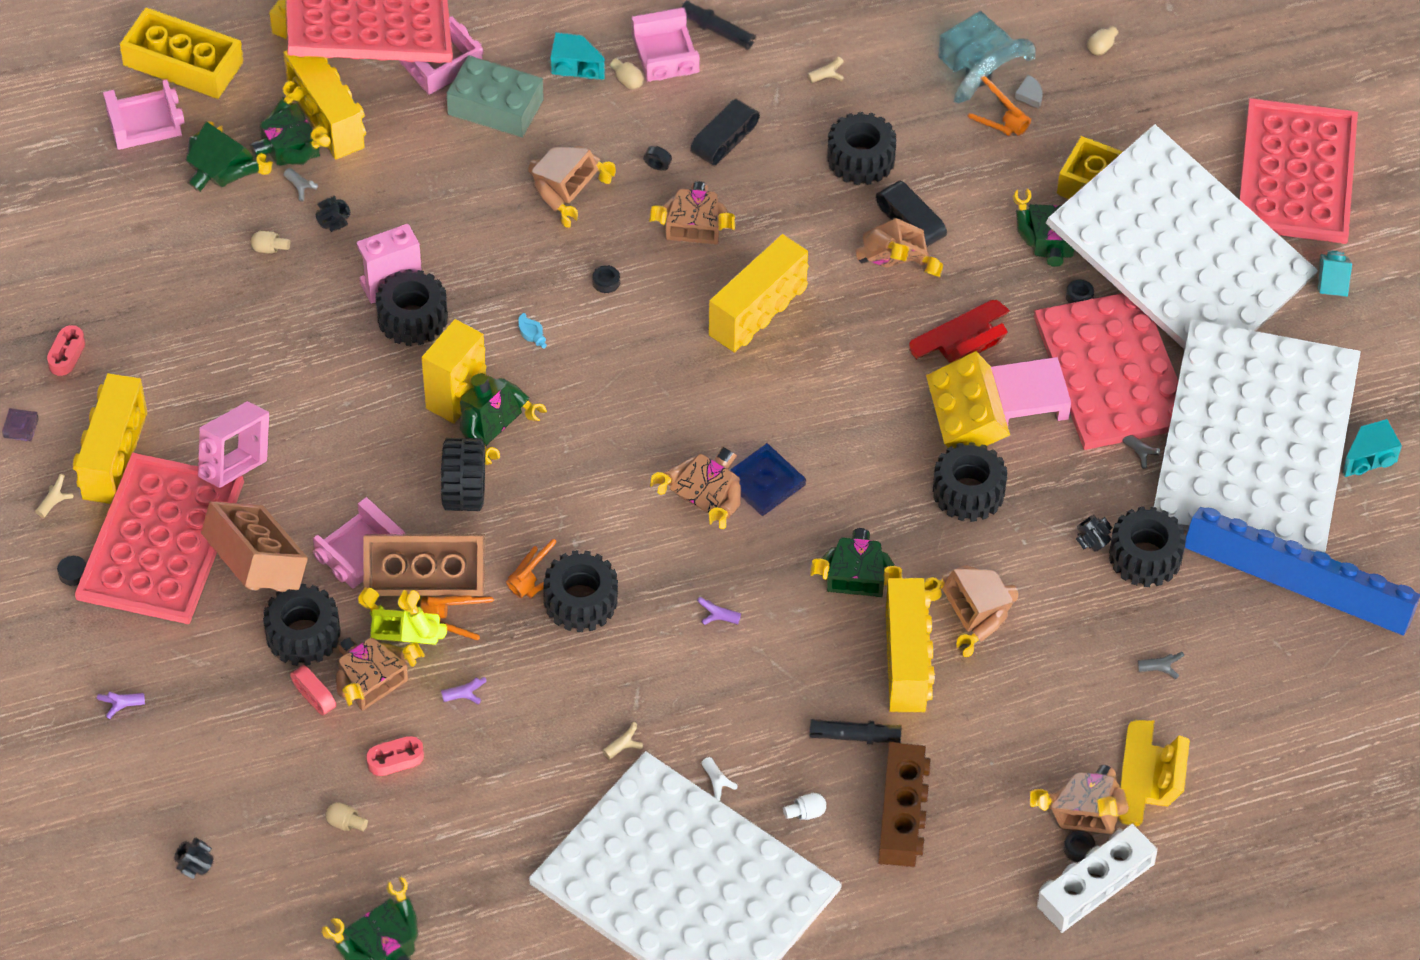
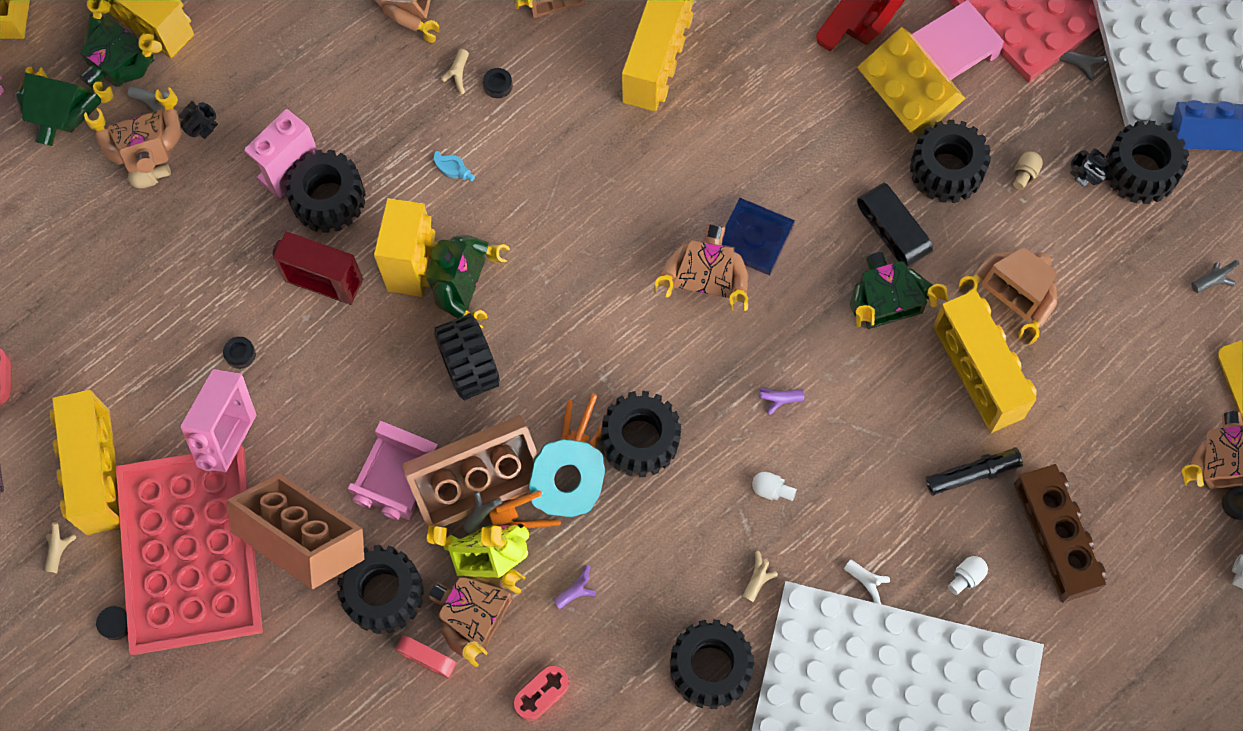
camera: 20 degrees left, 15 degrees up
none -> nougat torso [84,87,181,173]
none -> black tile [223,337,256,369]
none -> dark red window [273,231,363,305]
none -> tan bar [441,49,469,95]
none -> dark grey bar [463,491,502,534]
none -> piece [528,439,605,517]
none -> black tyre [670,619,754,709]
none -> white cylinder [752,472,797,501]
none -> black beam [857,182,933,267]
none -> tan cylinder [1013,151,1043,190]

